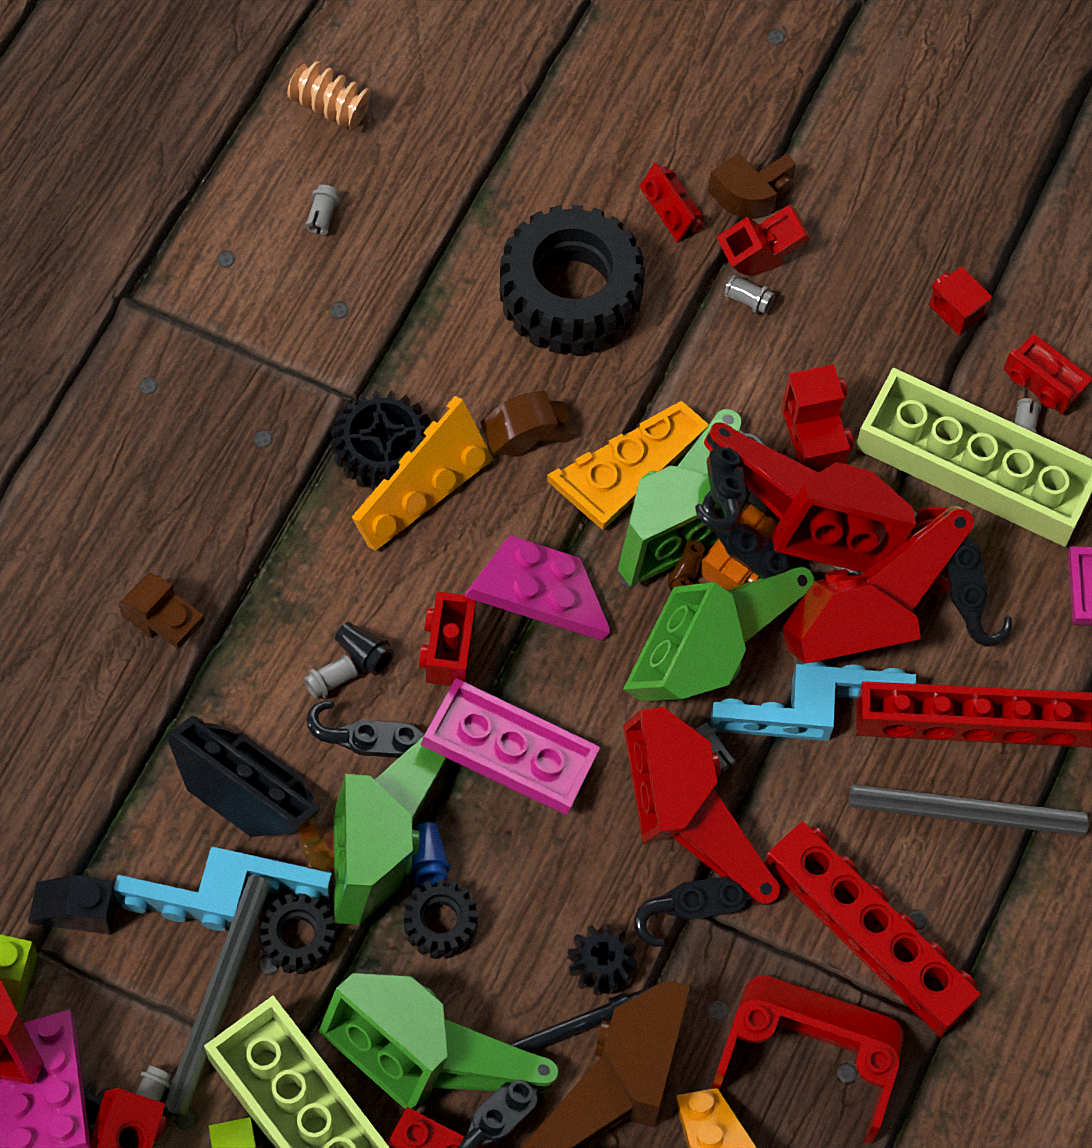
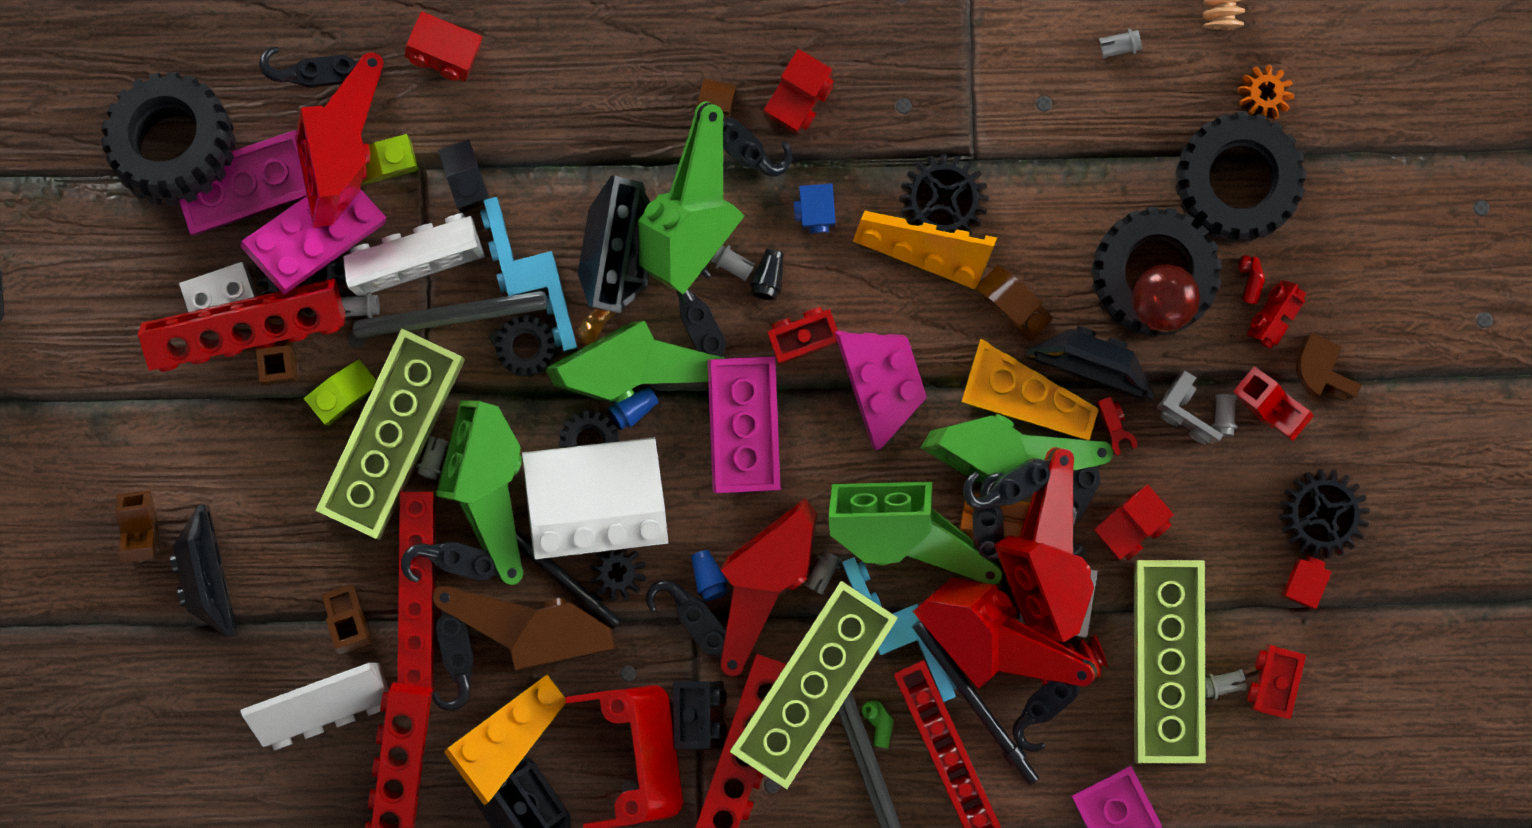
camera: 70 degrees right, 20 degrees up
reddish brown arm [668,540,705,590] -> none
none -> white slope [343,213,485,296]
none -> light grey pin [416,436,449,480]
none -> white slope [522,437,668,559]
none -> bright green slope [638,101,793,295]
none -> black bracket [673,681,727,749]
none -> blue cone [691,550,729,602]
none -> yellowish green brick [730,581,898,789]
none -> red brick [763,48,834,135]
none -> blue brick [794,184,836,234]
none -> bright green arm [862,700,894,749]
none -> black bar [912,620,1039,785]
none -> black wedge [1024,326,1154,402]
none -> red plate [1096,397,1137,456]
none -> clear red cylinder [1132,264,1200,332]
none -> light grey bracket [1156,371,1223,445]
none -> black tyre [1175,112,1306,243]
none -> orange gear [1237,65,1294,120]
none -> red arm [1238,255,1265,304]
none -> black gear [1278,469,1370,559]

